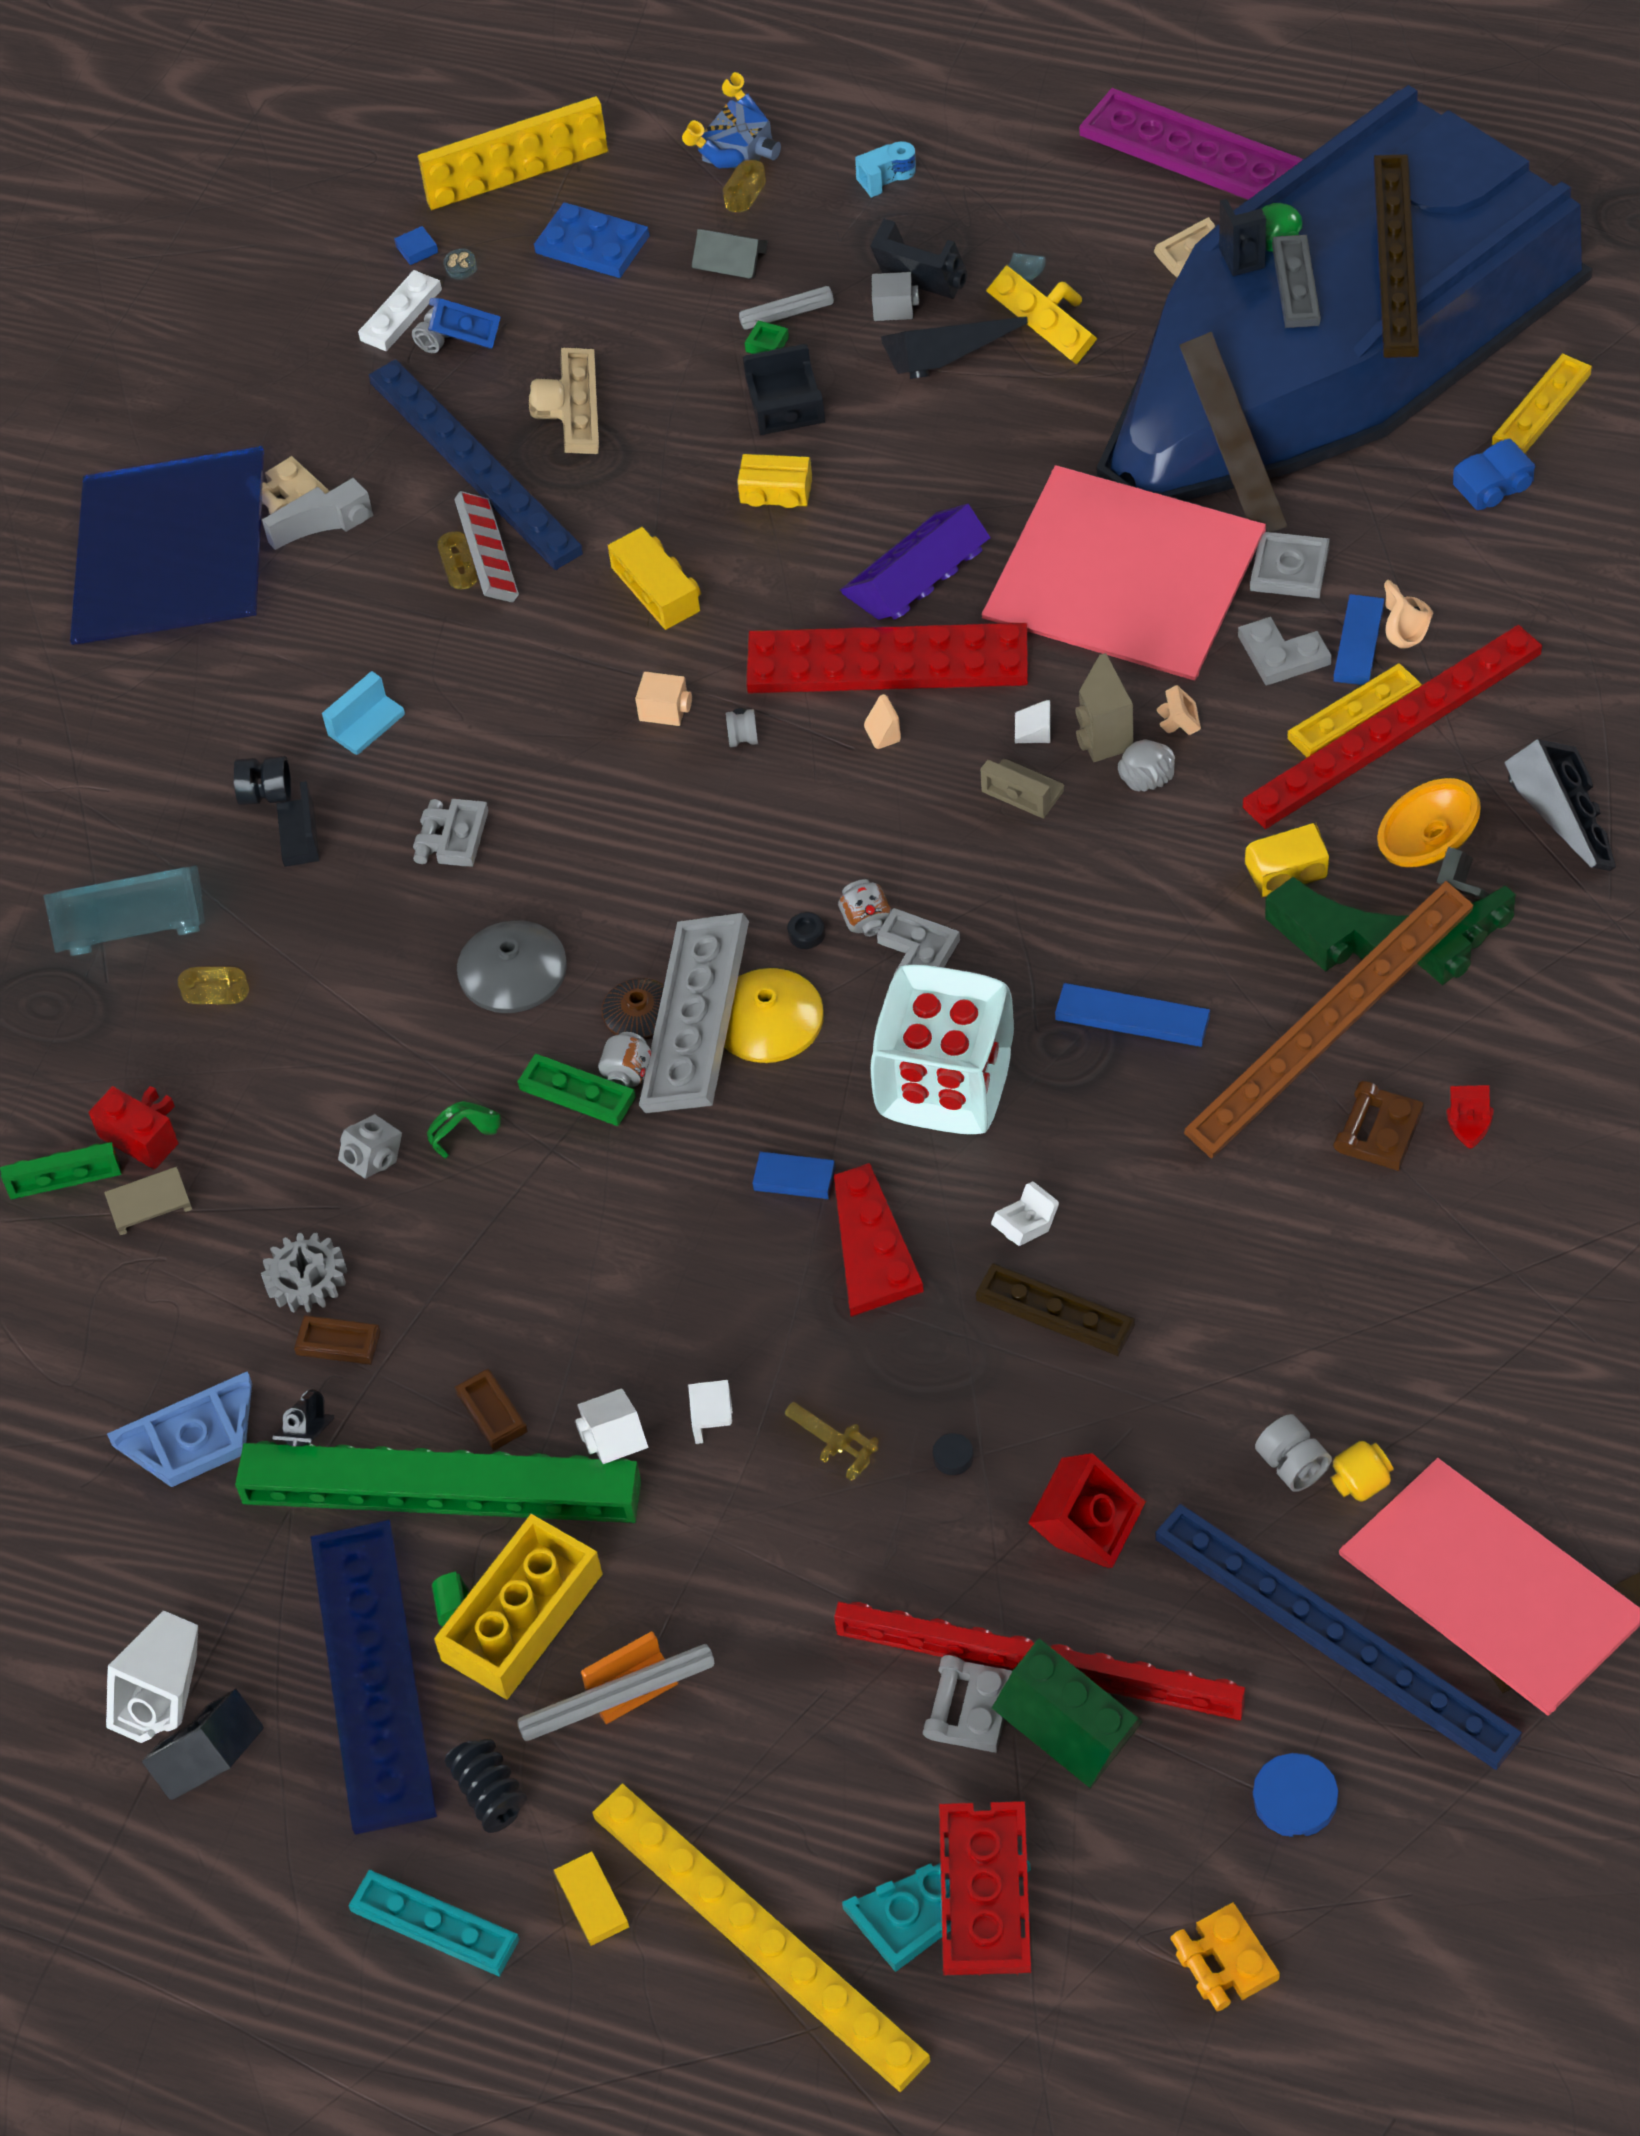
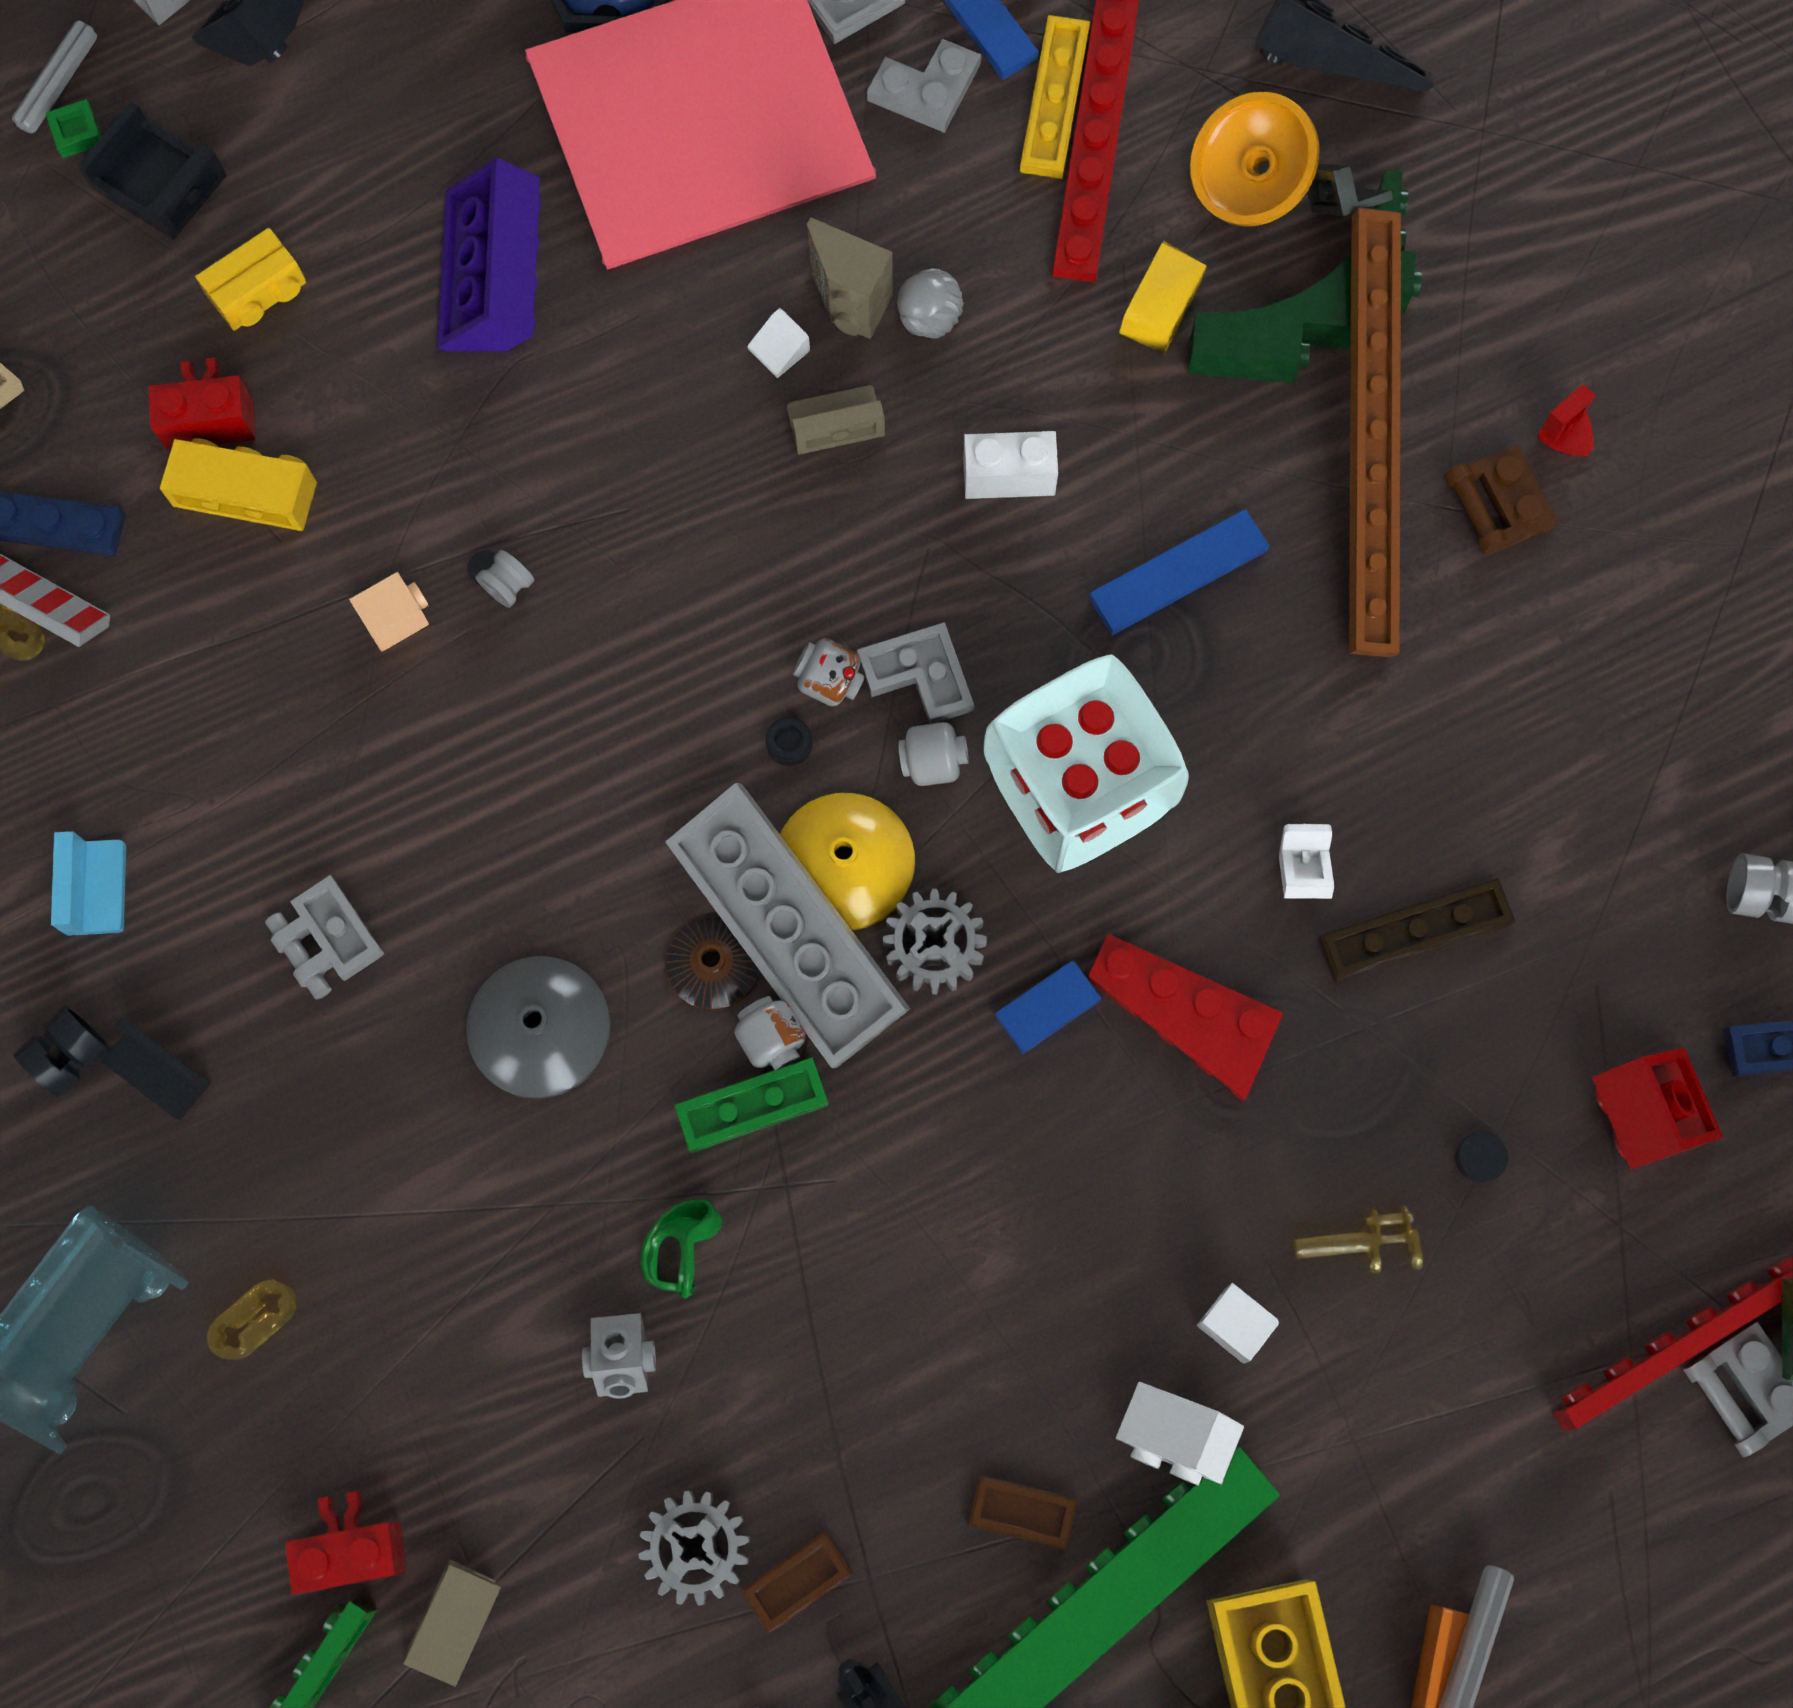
camera: 50 degrees left, 20 degrees up
red plate [746,623,1028,693] -> none
light nougat slope [864,694,901,749] -> none
light nougat tile [1157,685,1201,735] -> none
none -> red brick [149,358,256,450]
none -> light grey gear [883,889,987,994]
none -> light grey head [899,722,969,786]
none -> white brick [963,431,1058,499]

